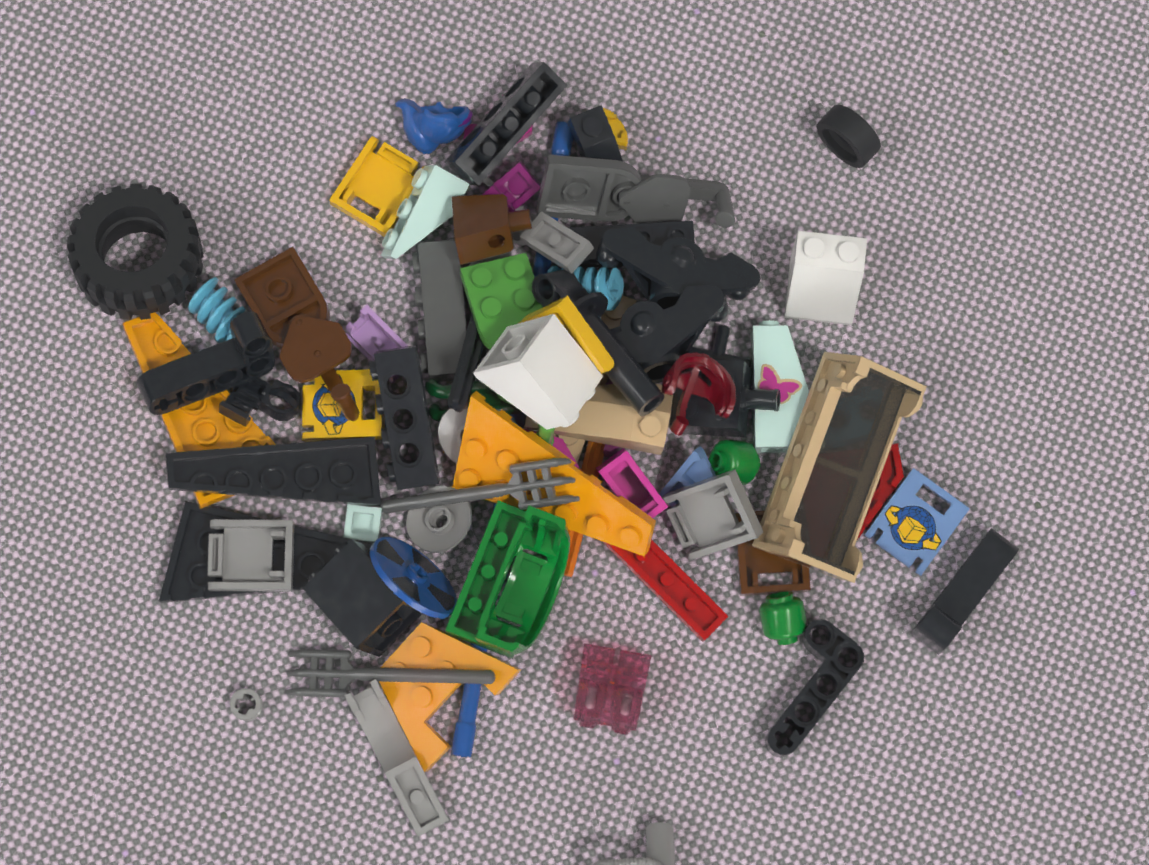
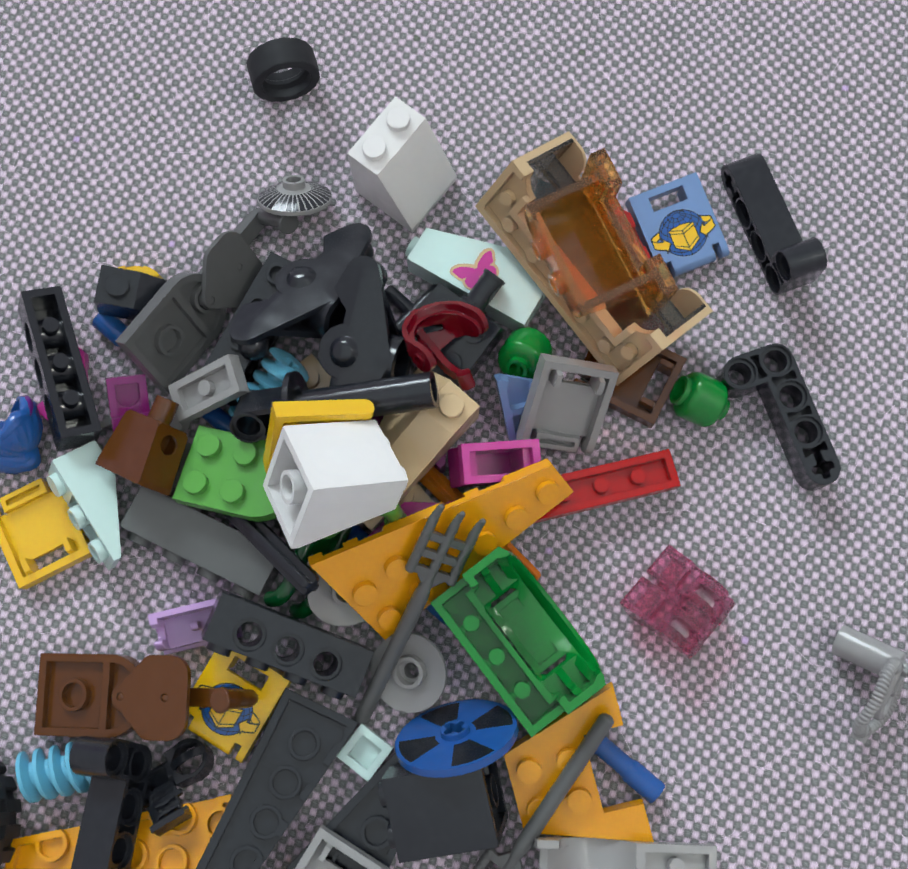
camera: 55 degrees left, 0 degrees up
none -> dish [257,175,332,216]
none -> clear orange windscreen [525,148,679,318]

